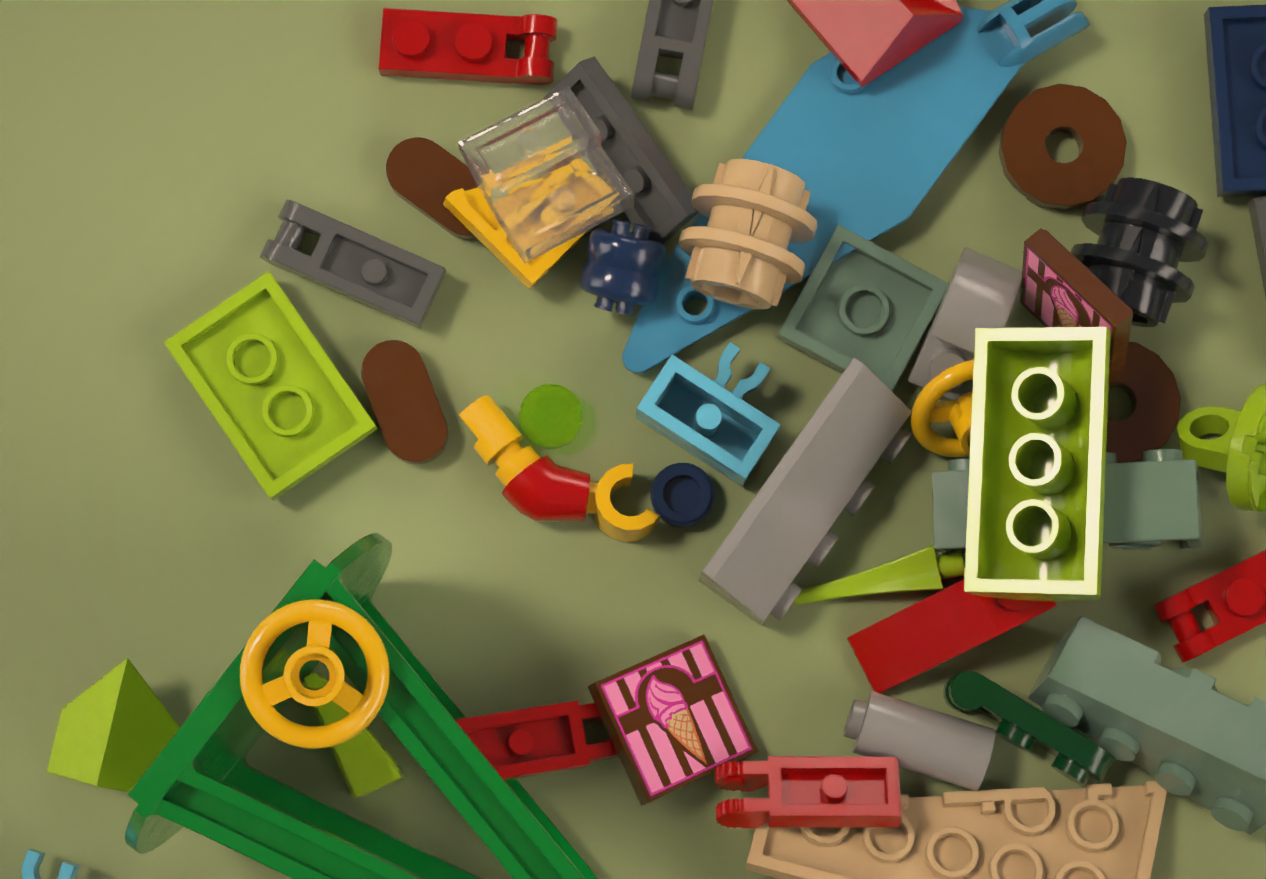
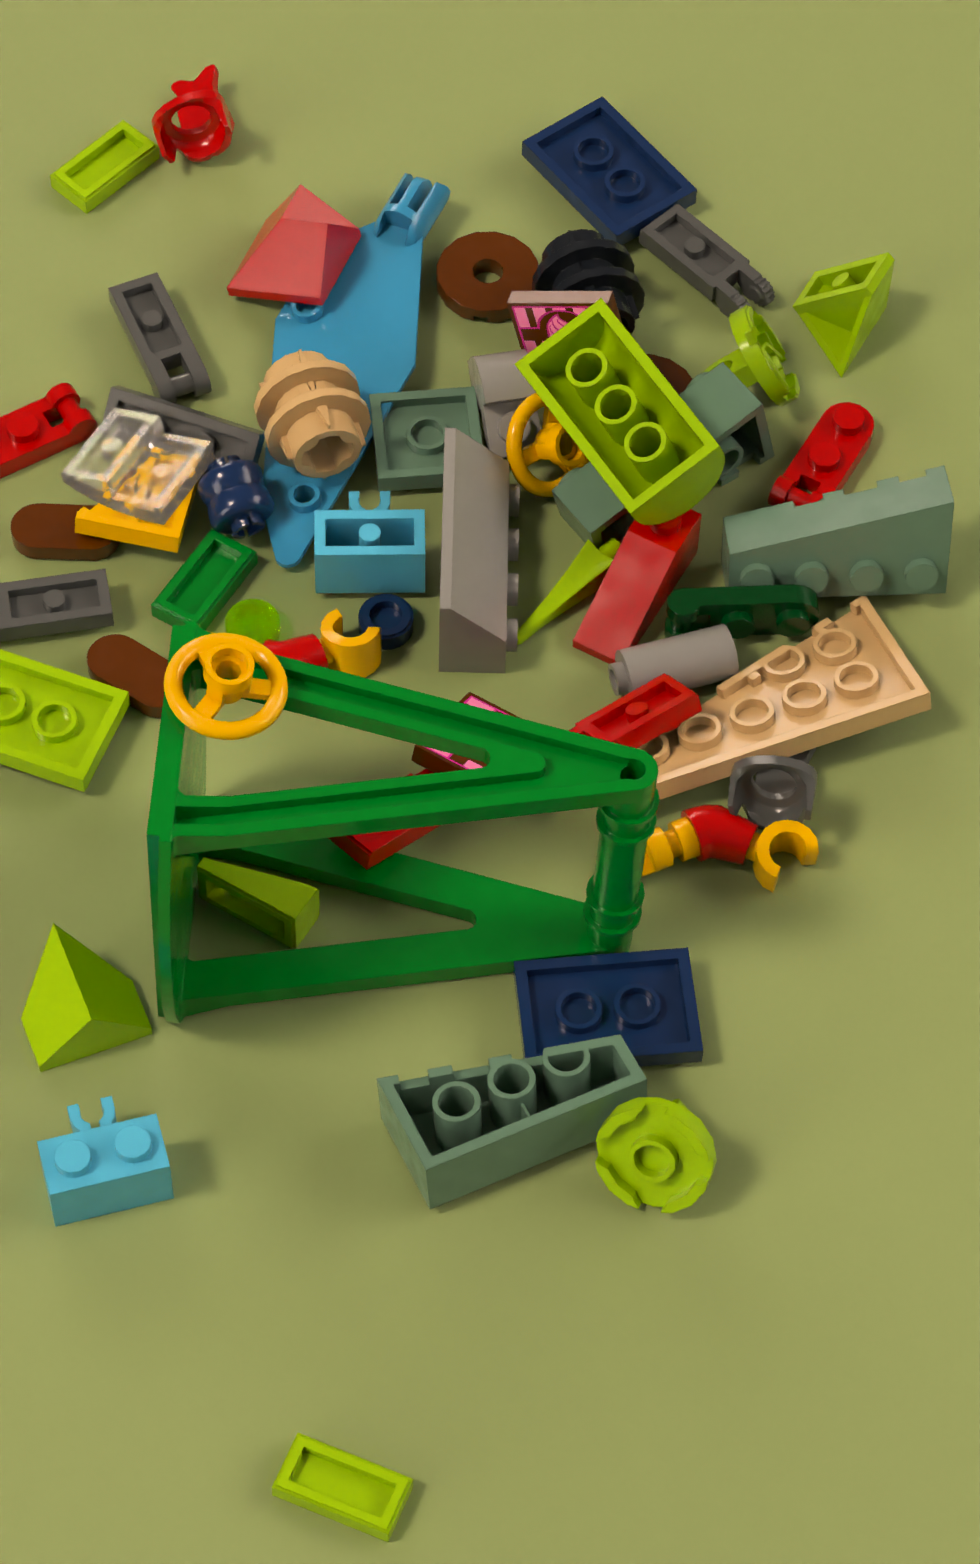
camera: 35 degrees left, 25 degrees down
none -> green tile [151,529,258,630]

